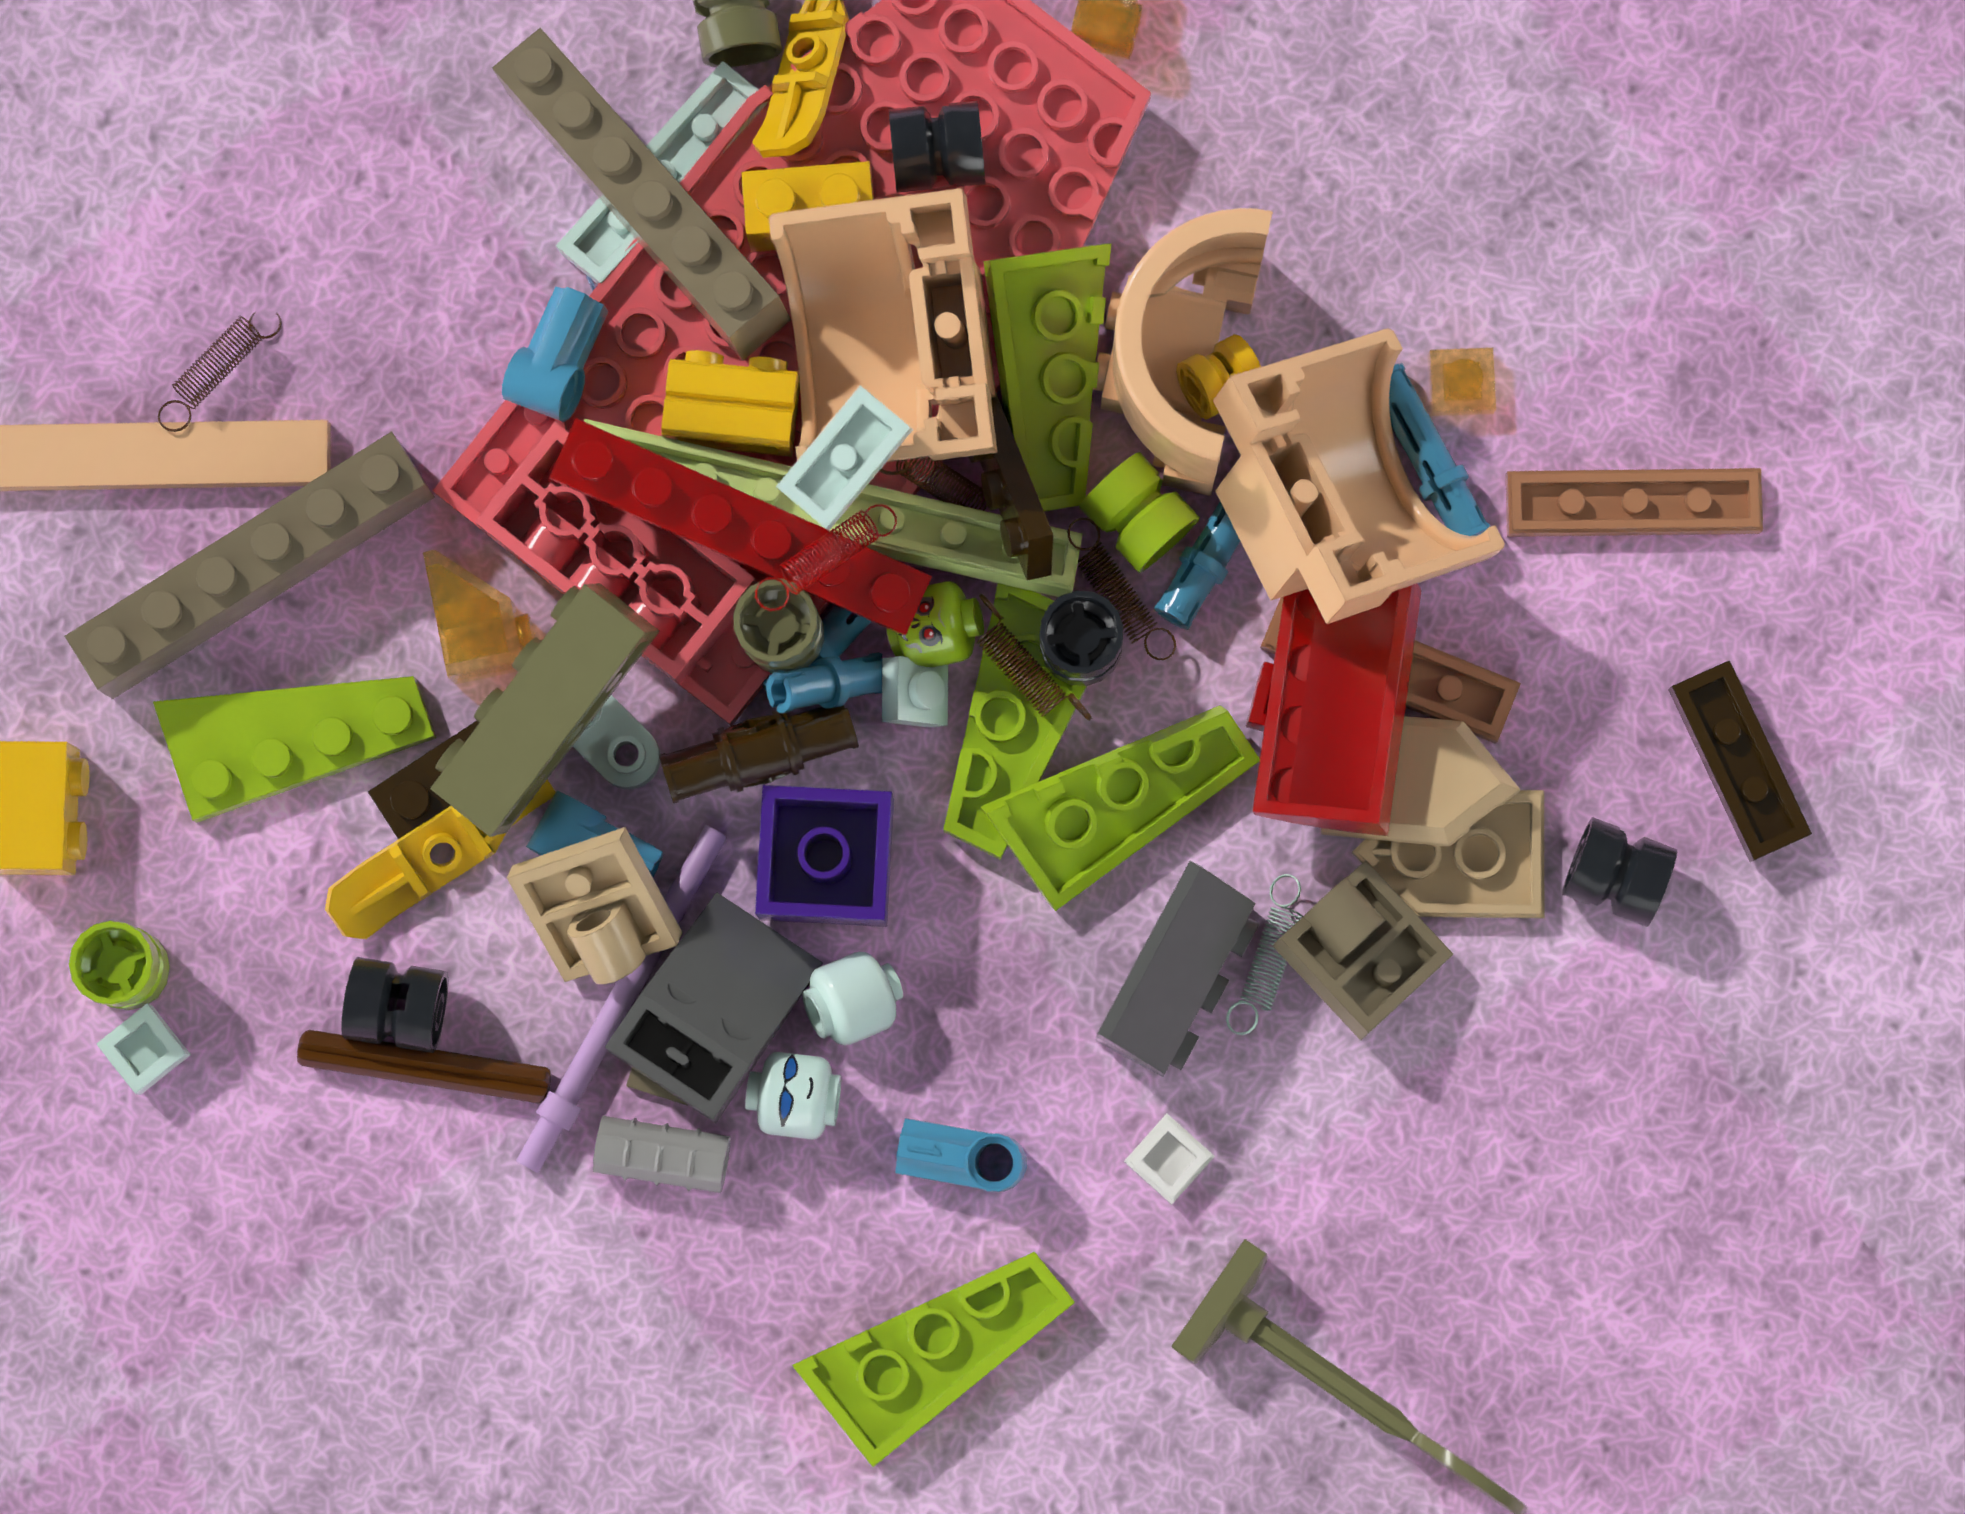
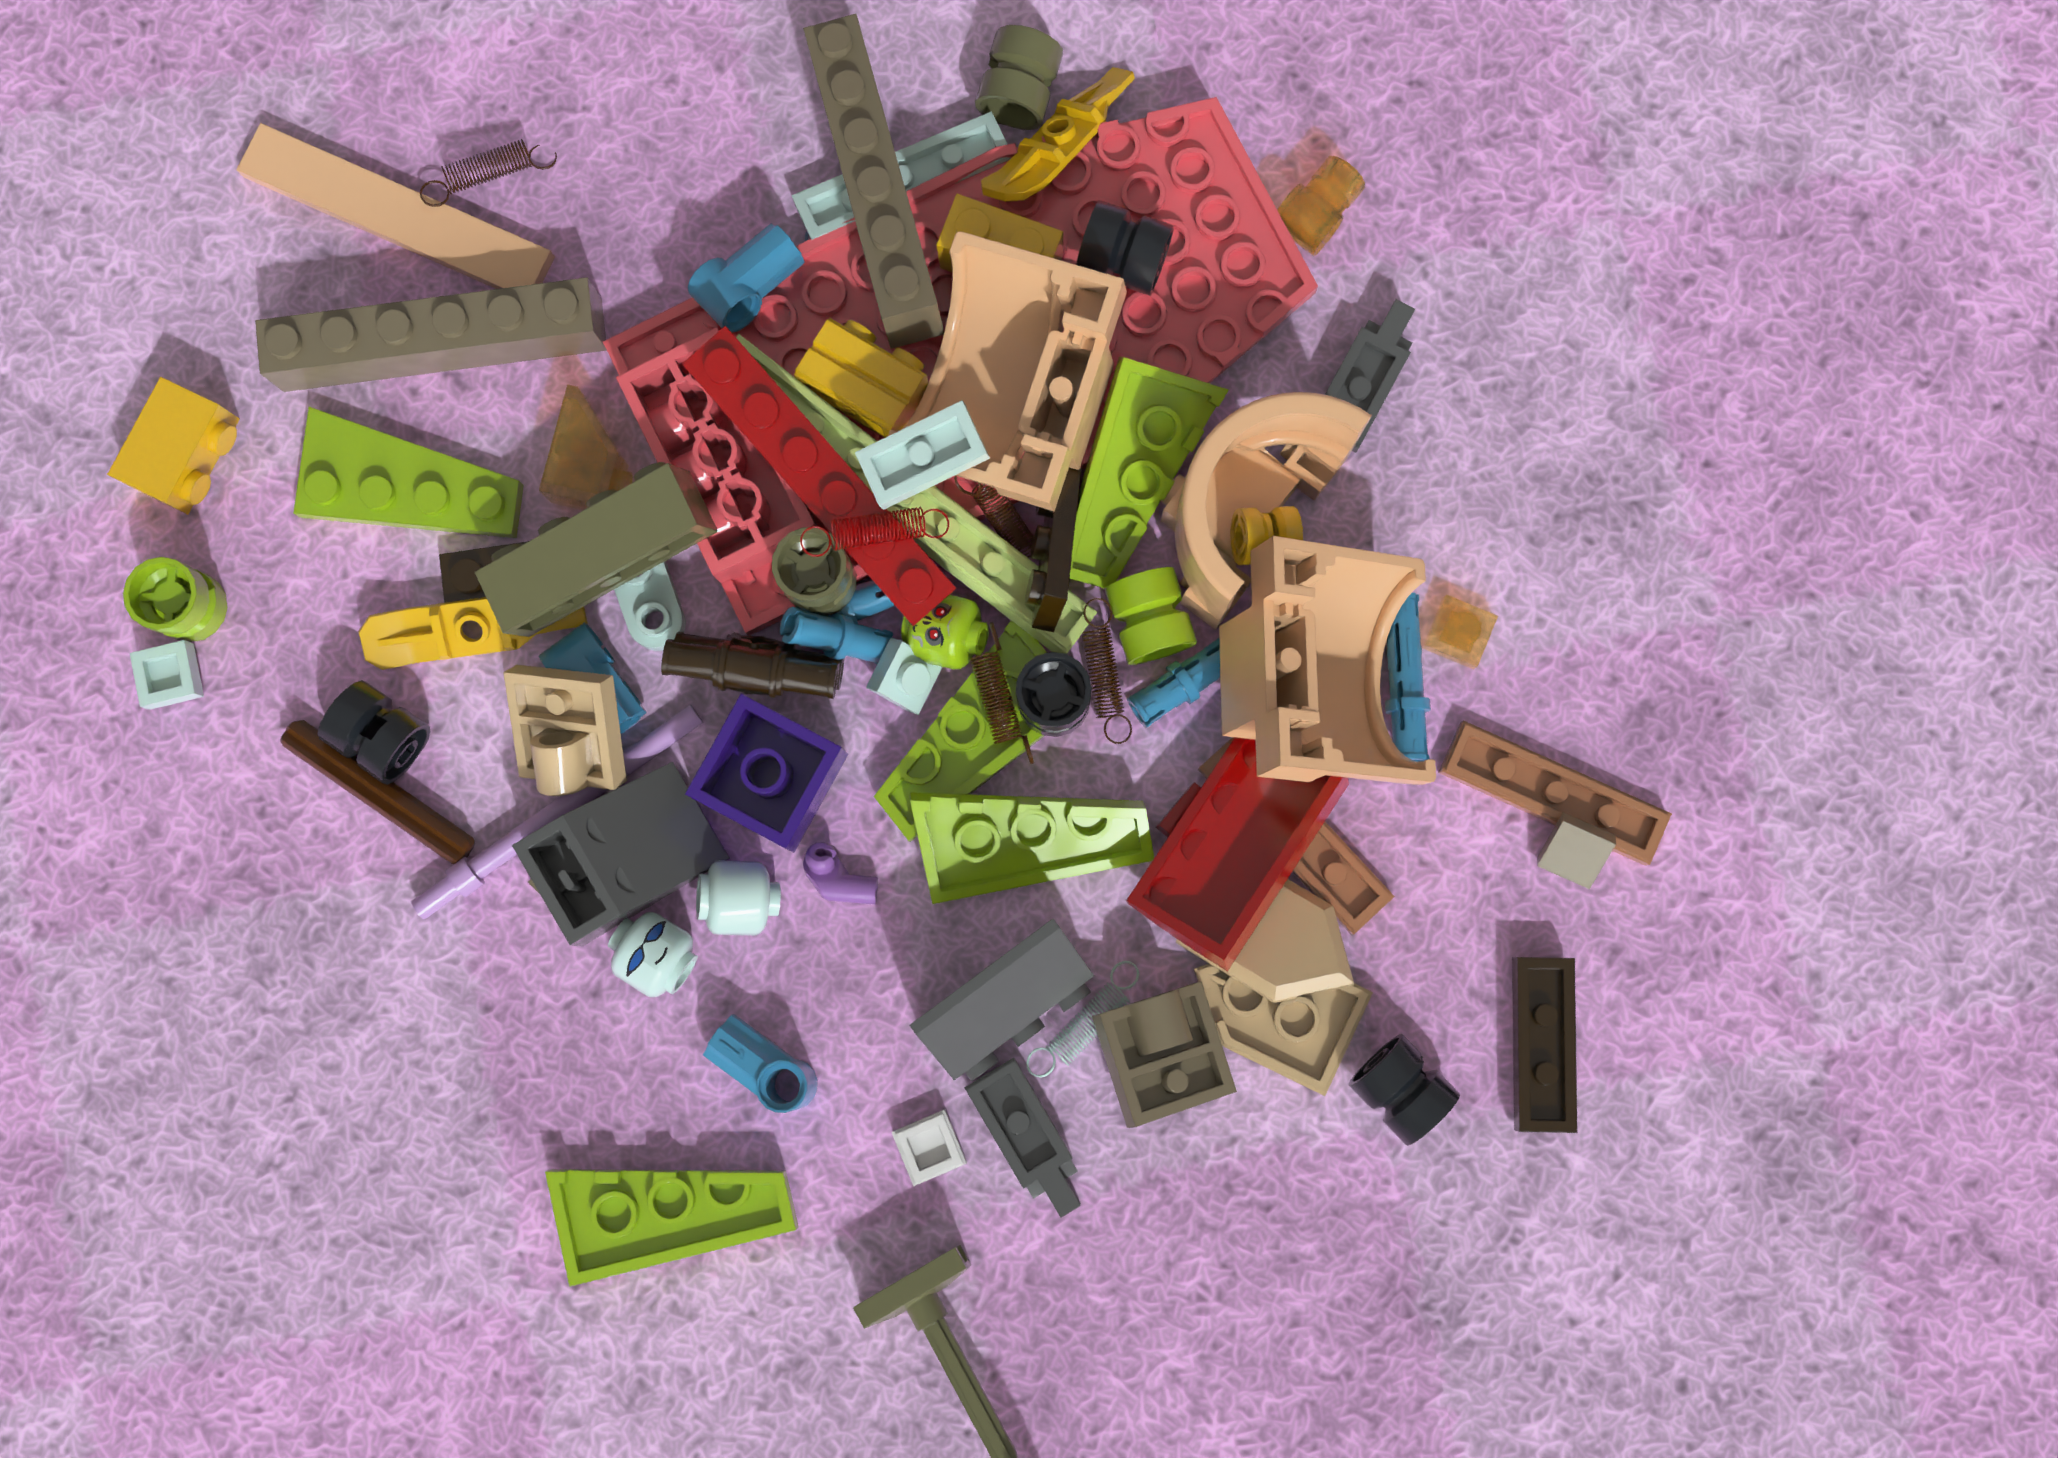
camera: 25 degrees right, 0 degrees up
light grey axle [593,1116,731,1193] -> none
none -> medium lavender arm [803,842,878,904]
none -> dark grey hinge [964,1058,1081,1218]
none -> dark grey hinge [1325,299,1415,453]
none -> tile [1537,812,1616,889]

